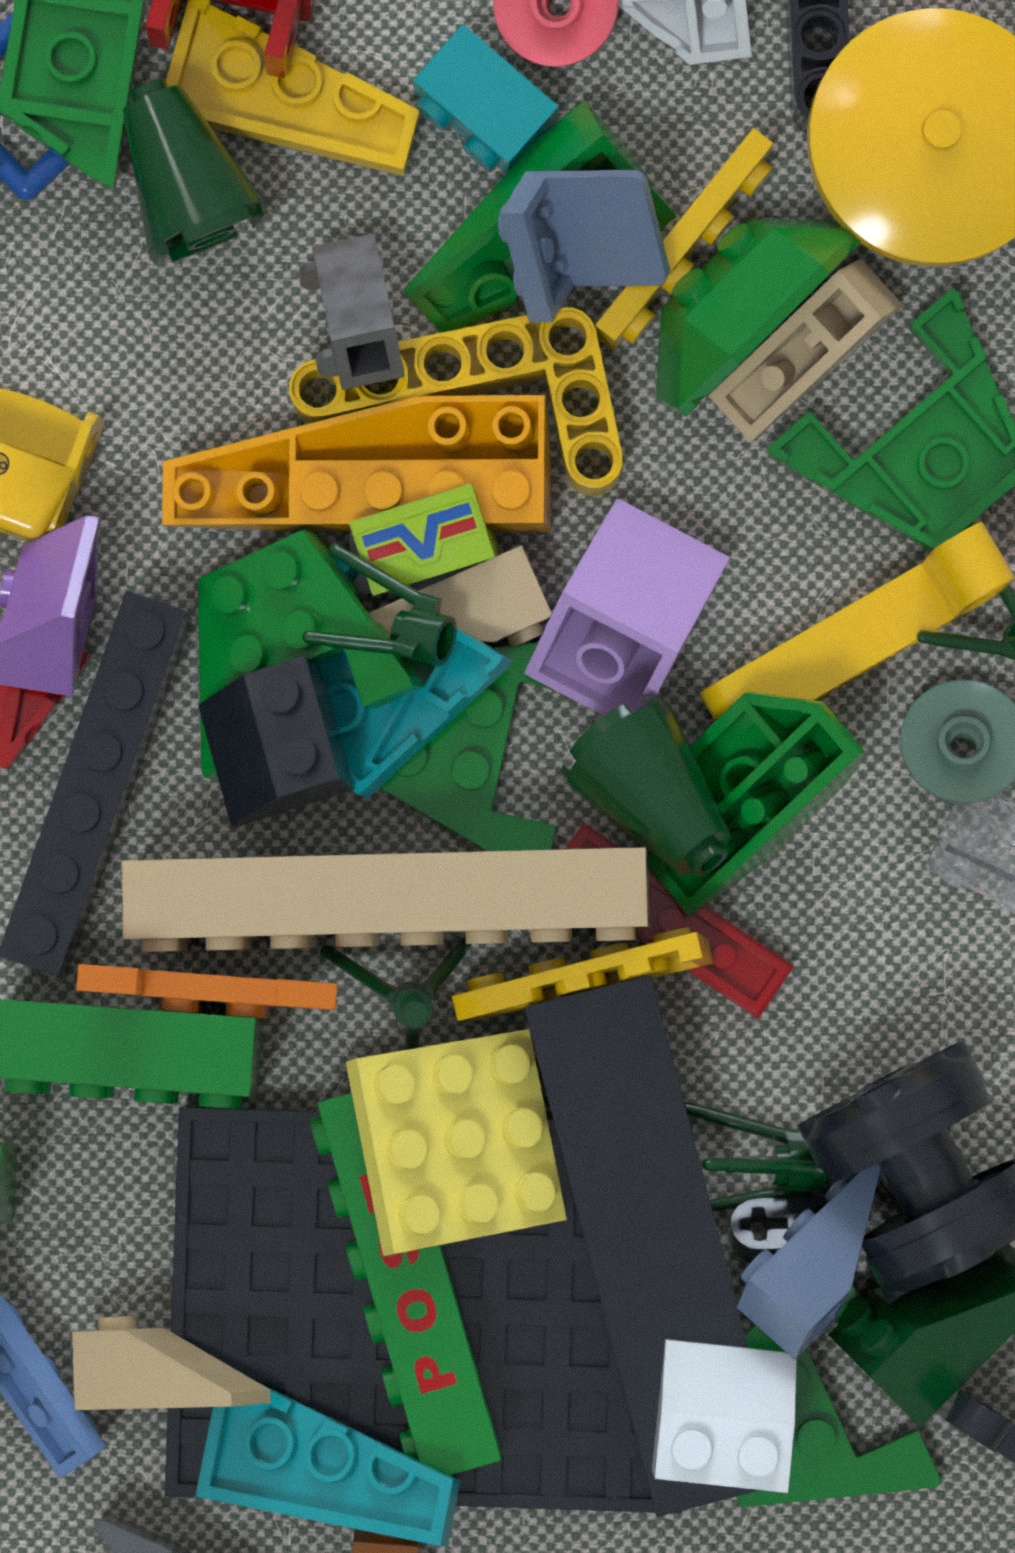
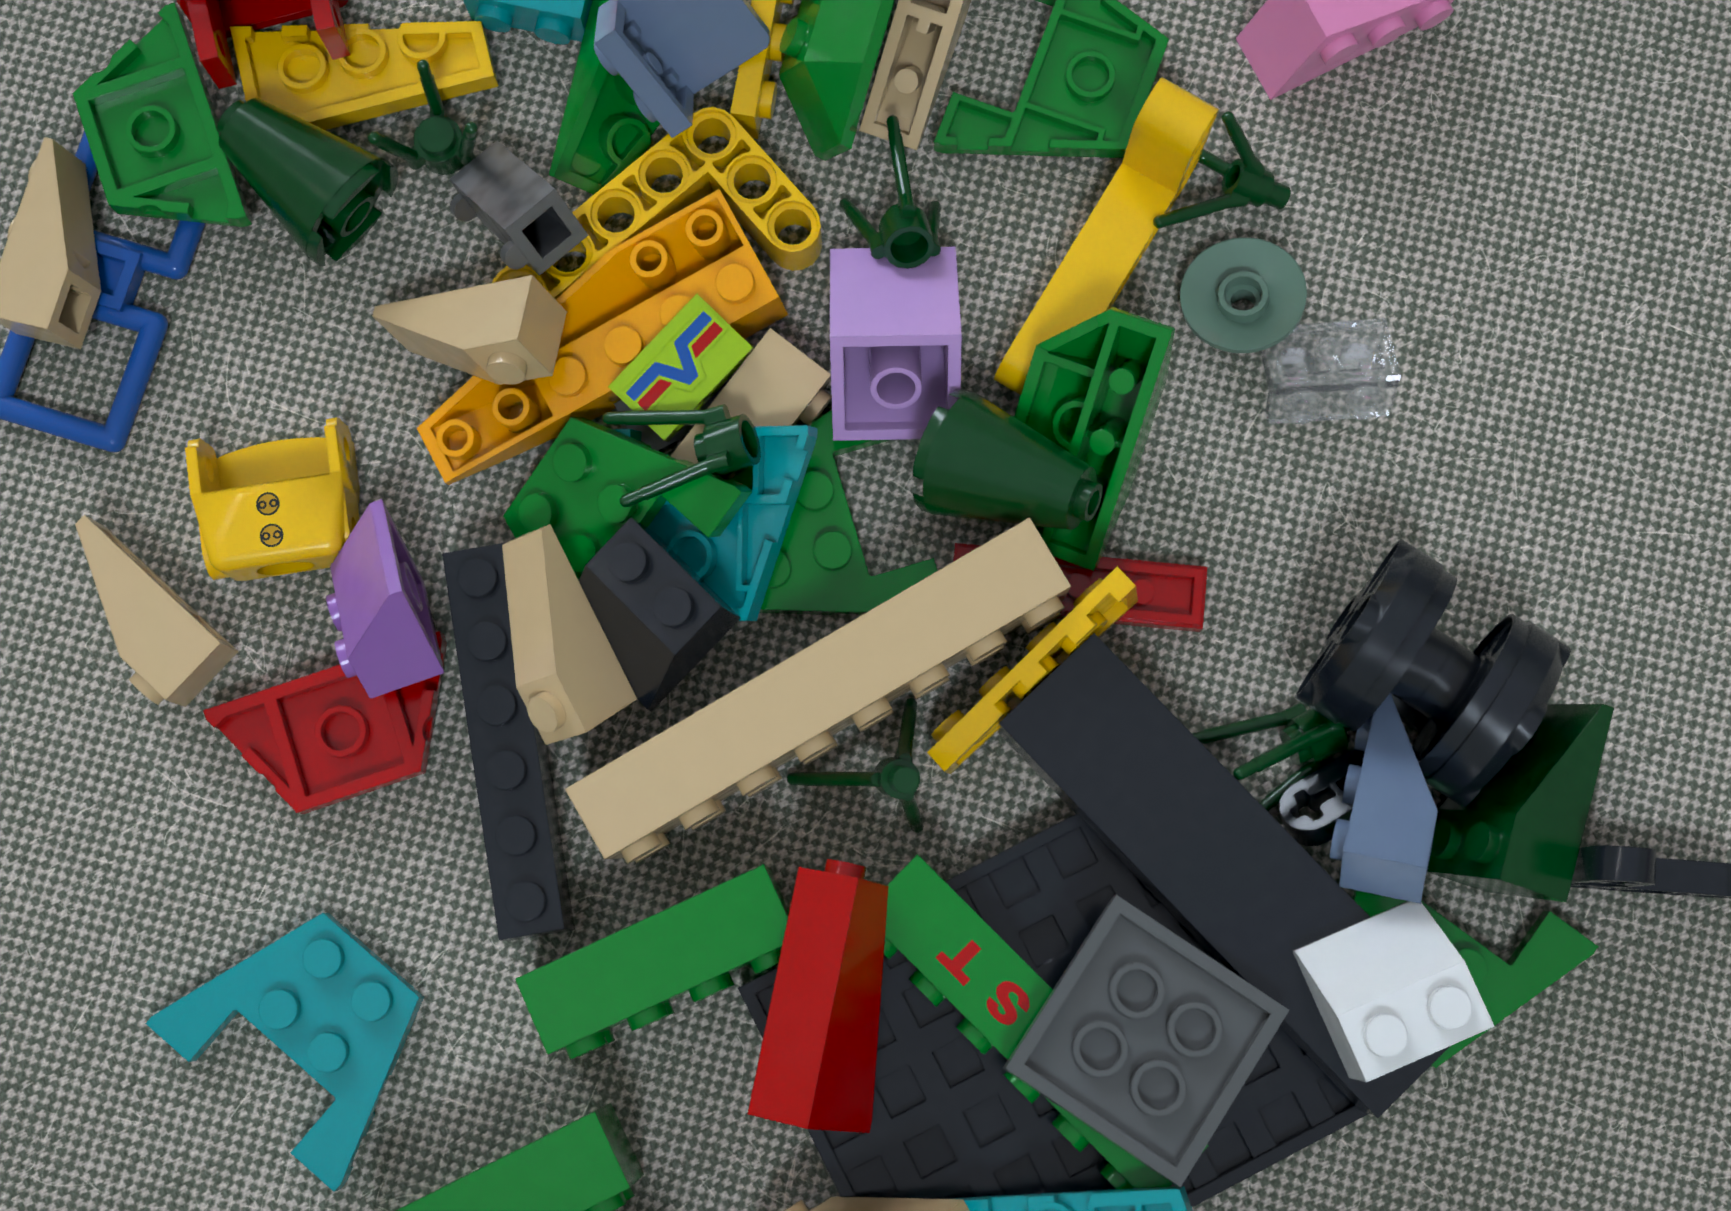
camera: 30 degrees left, 5 degrees down
orange wing [76,964,338,1019] -> none
light yellow plate [346,1029,567,1256] -> none
none -> dark green plant [368,60,478,175]
none -> tan slope [372,275,567,385]
none -> tan slope [502,524,637,745]
none -> red slope [747,859,889,1133]
none -> dark green plant [839,115,941,269]
none -> dark grey plate [1003,895,1289,1187]

